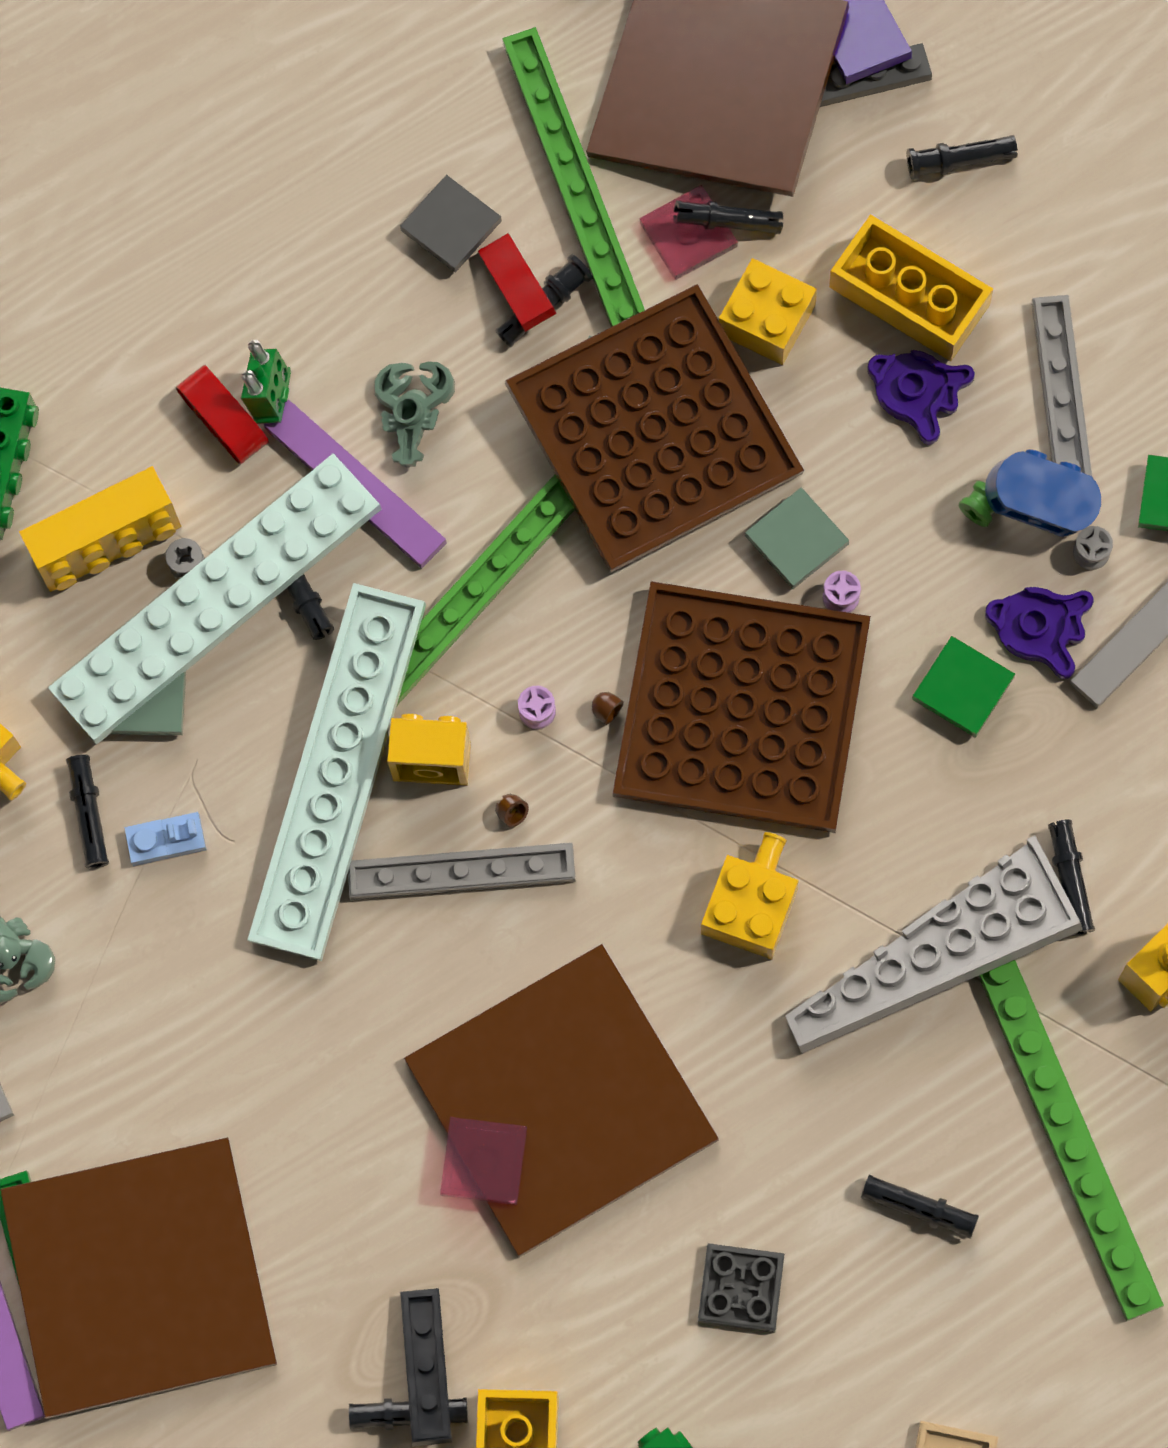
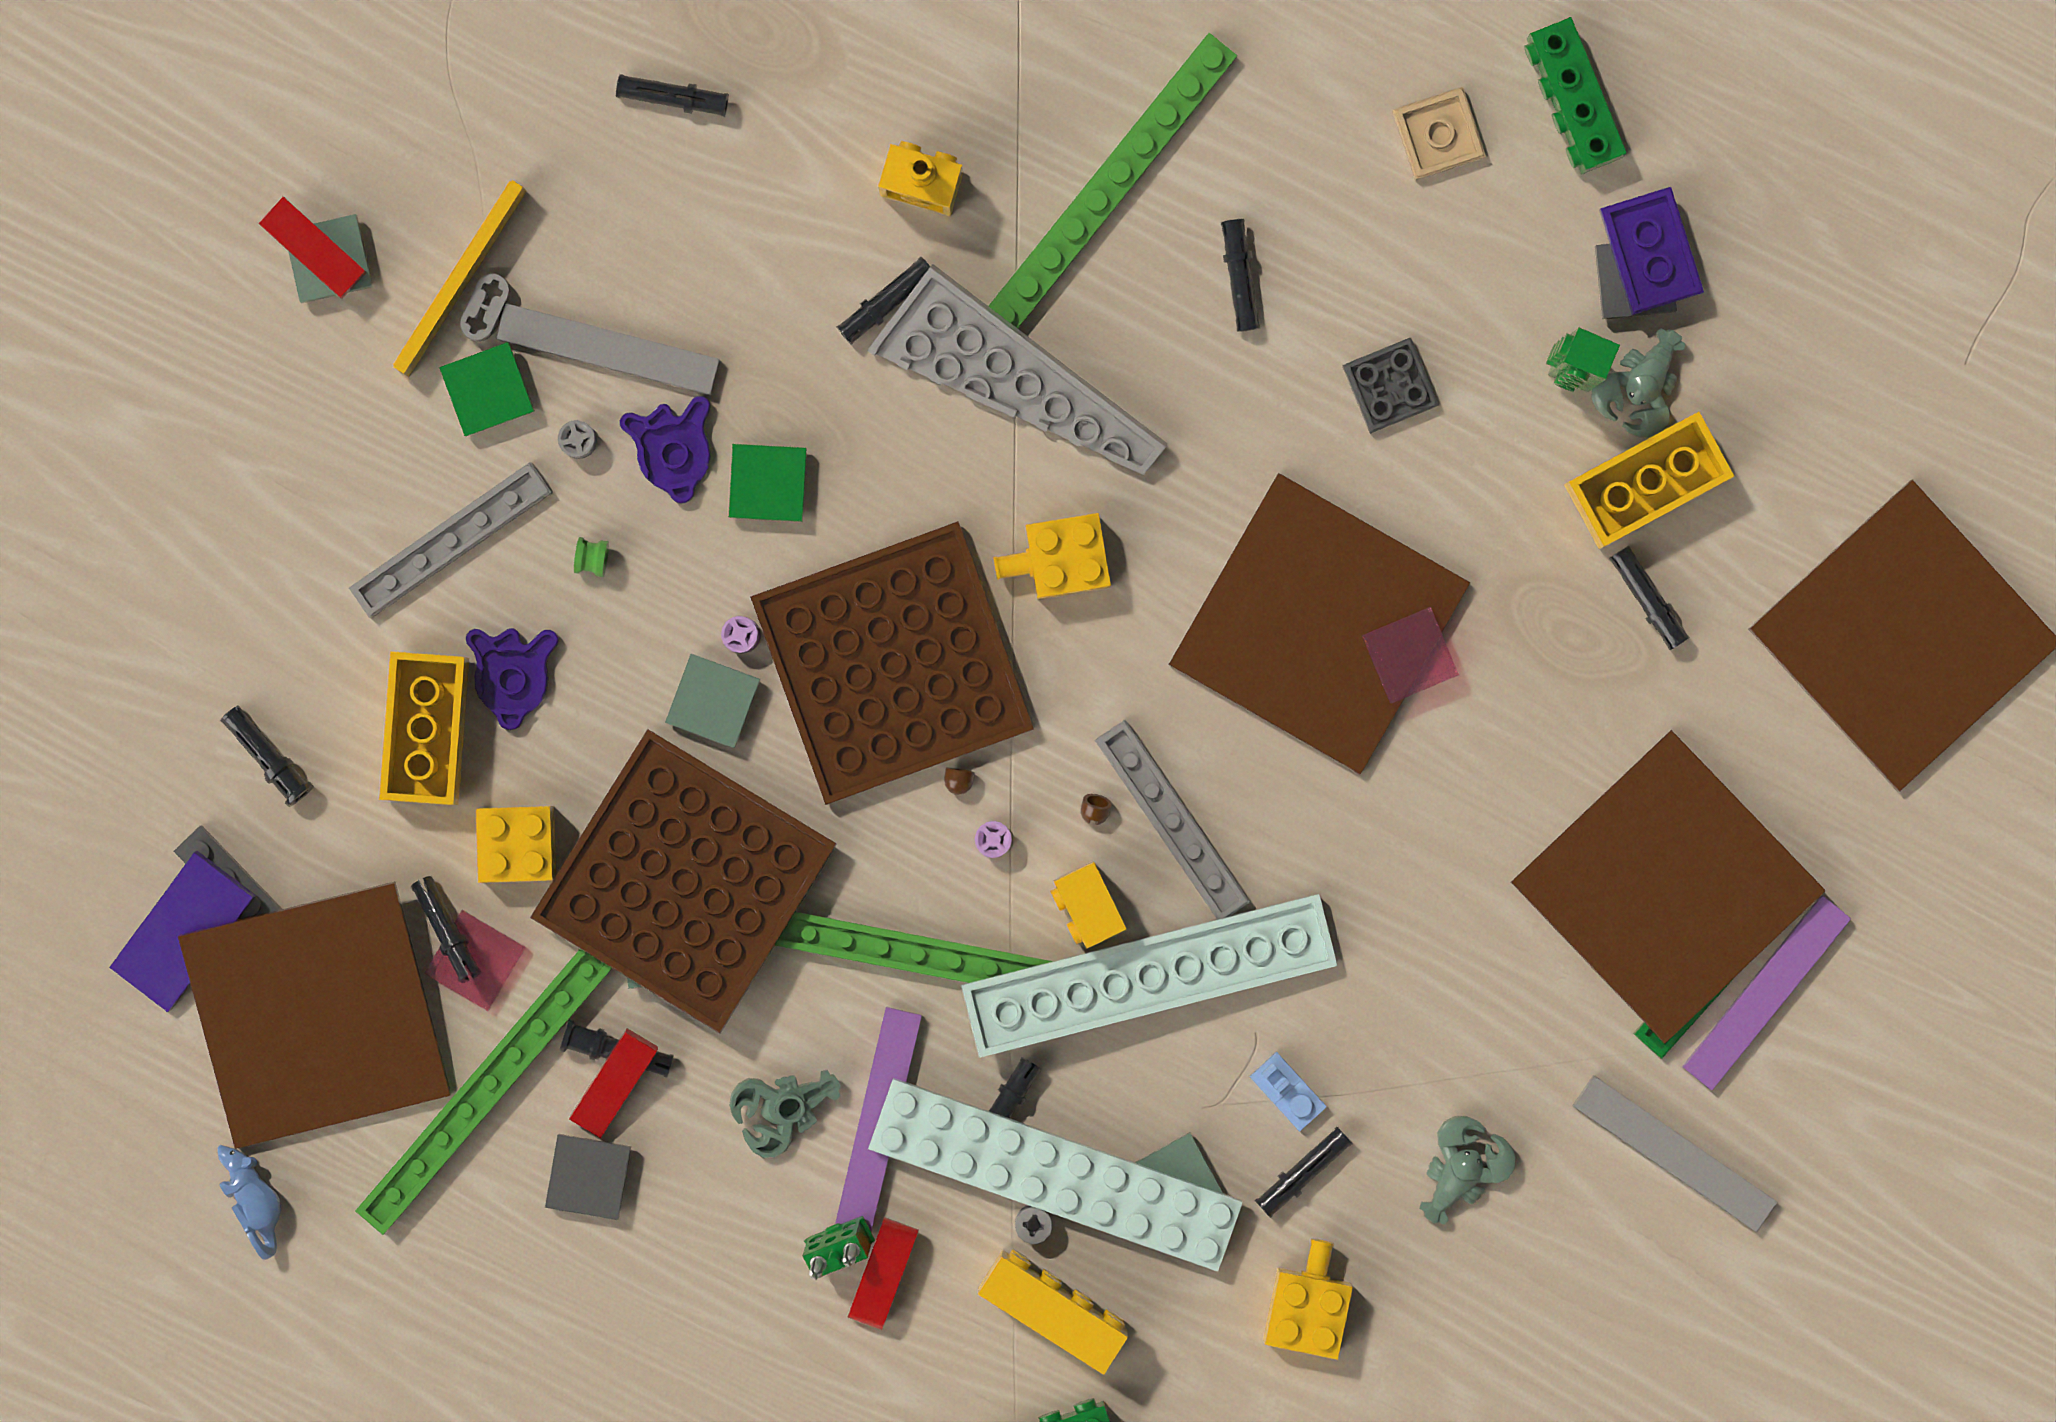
camera: 125 degrees left, 15 degrees up
black tile [400,1288,452,1446] -> none
blue brick [985,449,1101,537] -> none

